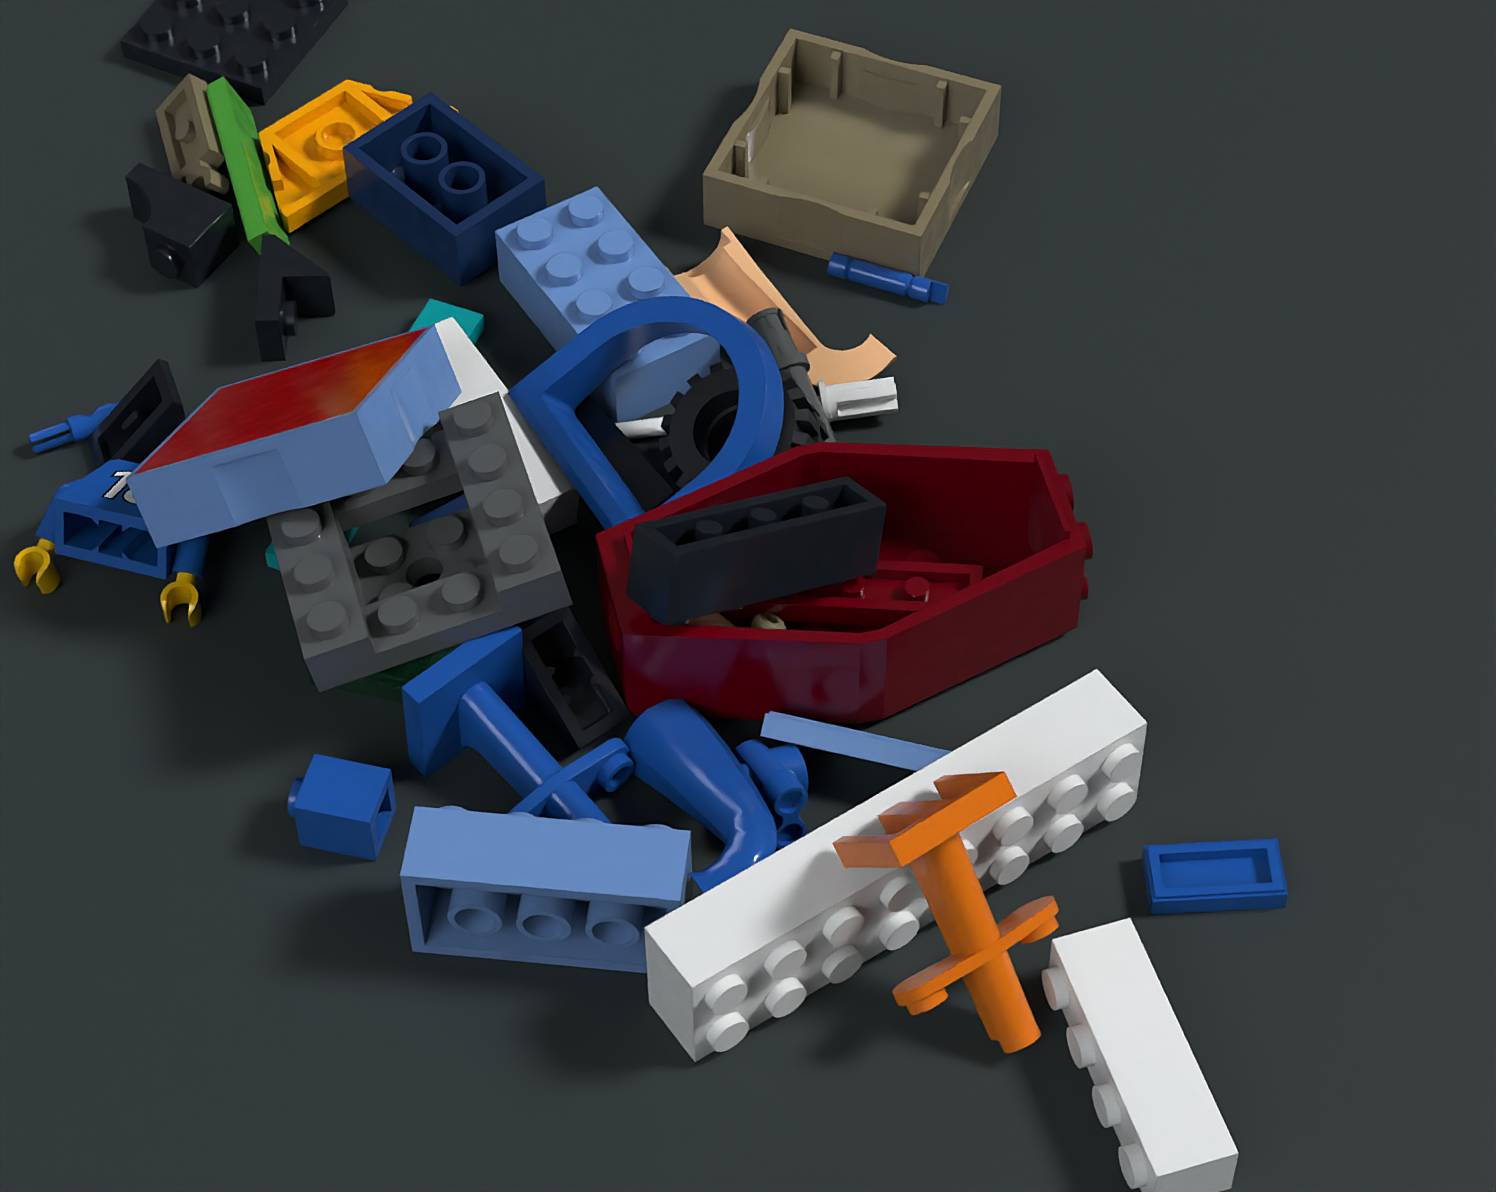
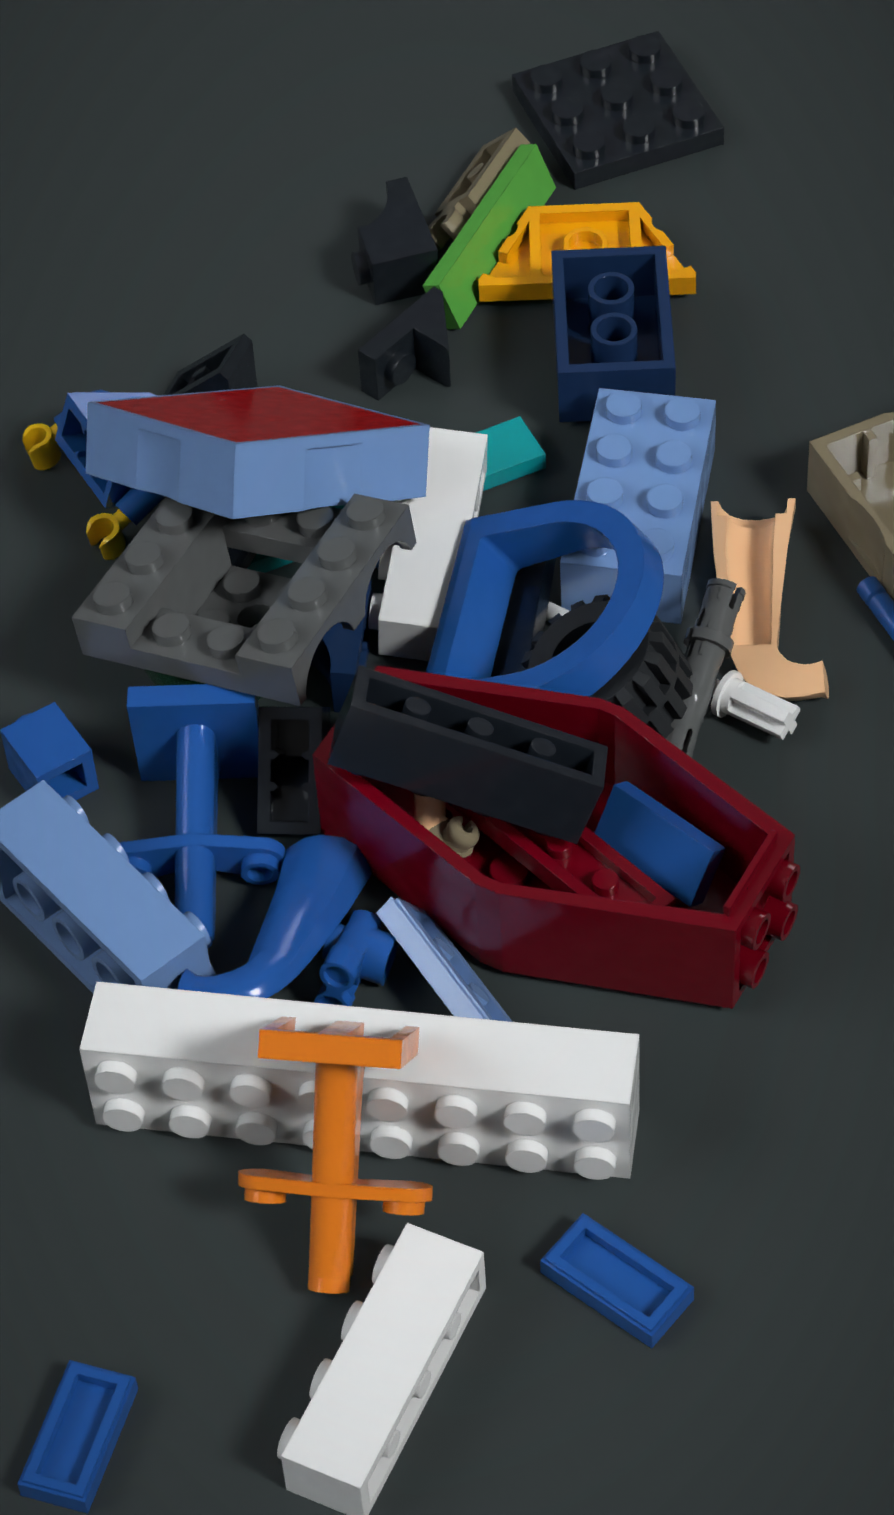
camera: 45 degrees right, 0 degrees up
blue pin [28,397,124,454] -> none
none -> blue tile [595,781,726,907]

